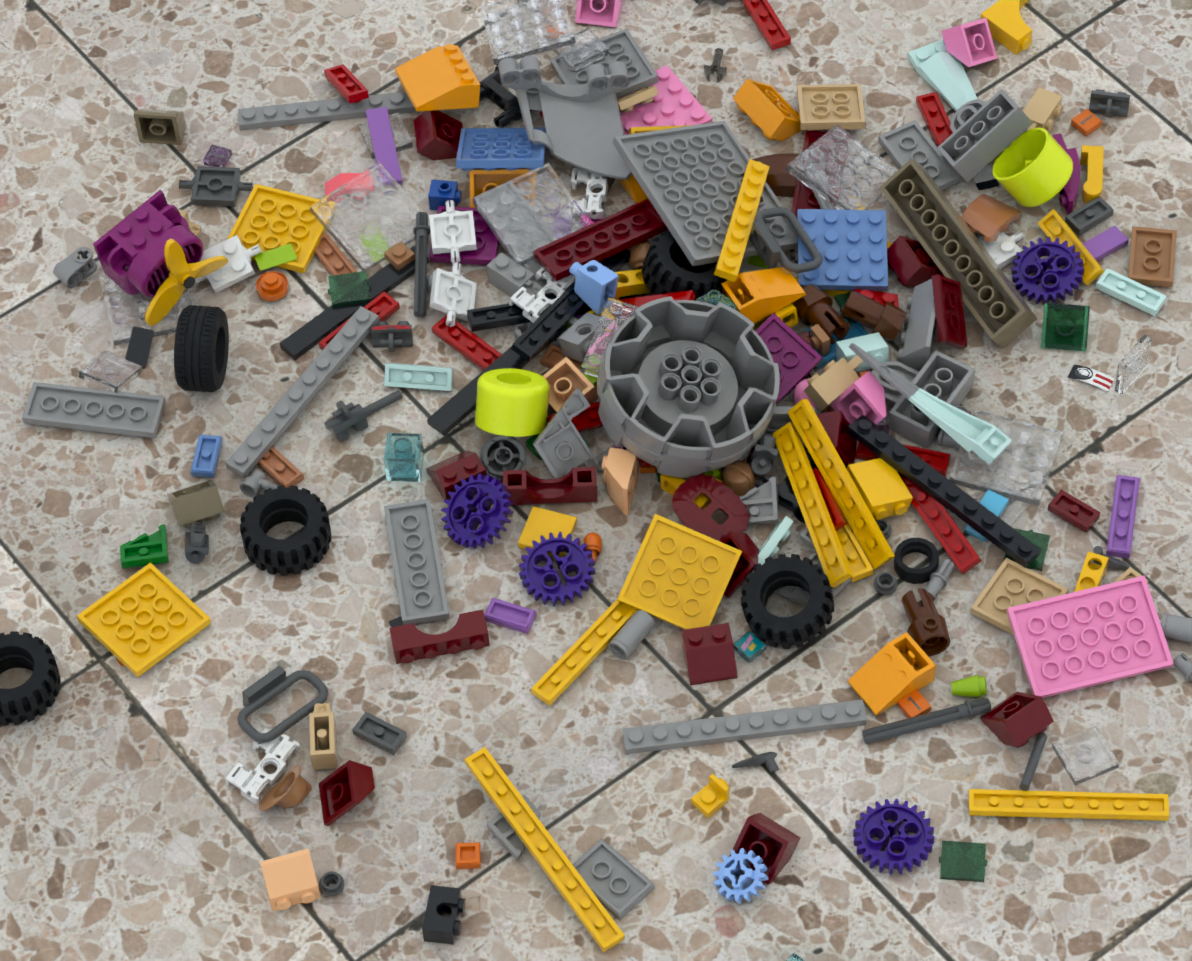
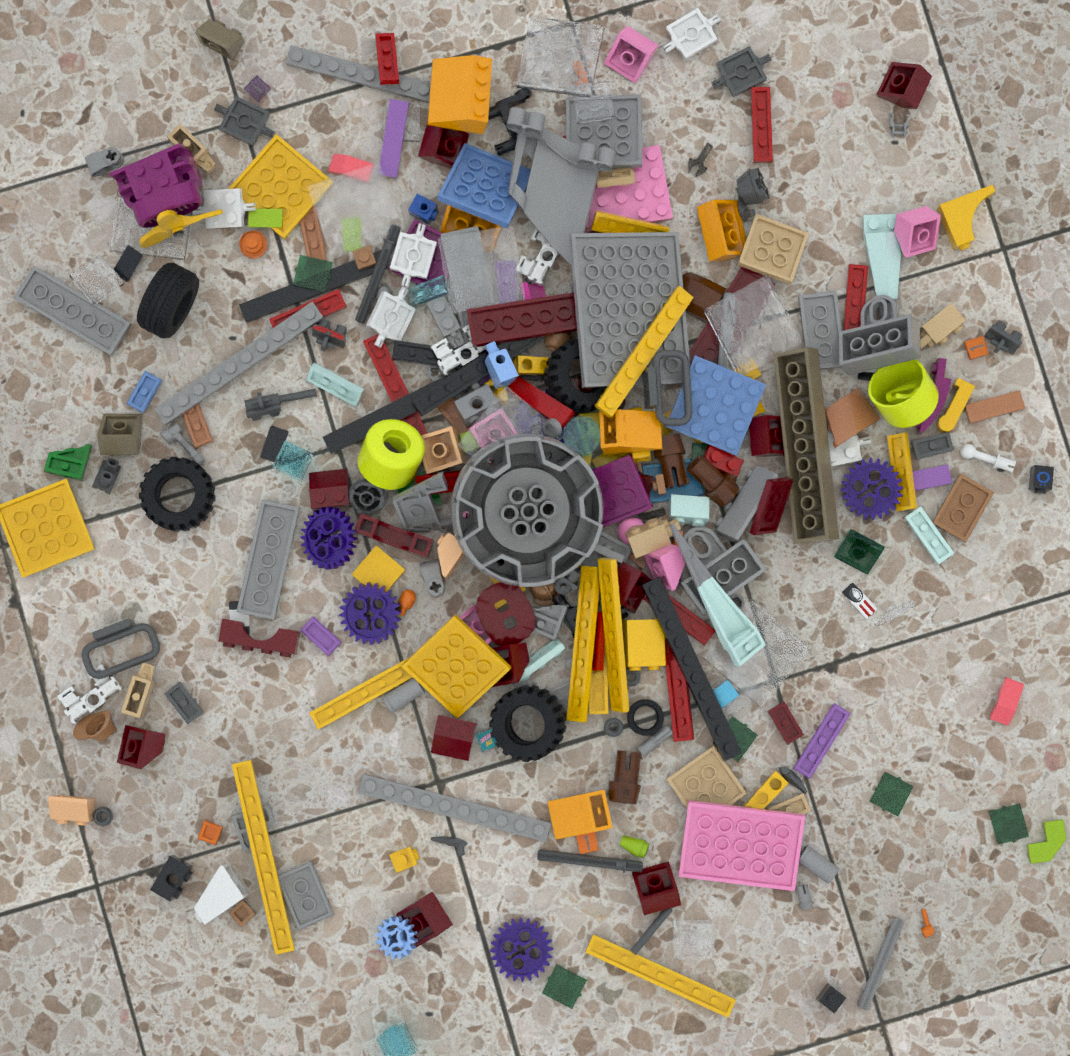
camera: 20 degrees right, 30 degrees up
none -> white slope [194,863,249,925]
none -> medium nougat plate [229,899,257,927]
none -> black sticker [260,426,289,463]
none -> clear light blue plate [409,275,448,307]
none -> light grey piece [419,559,445,598]
none -> dark grey cone [736,168,770,205]
none -> dark grey bar [737,196,756,222]
none -> white pin [960,444,1016,473]
none -> nougat tile [964,390,1025,424]

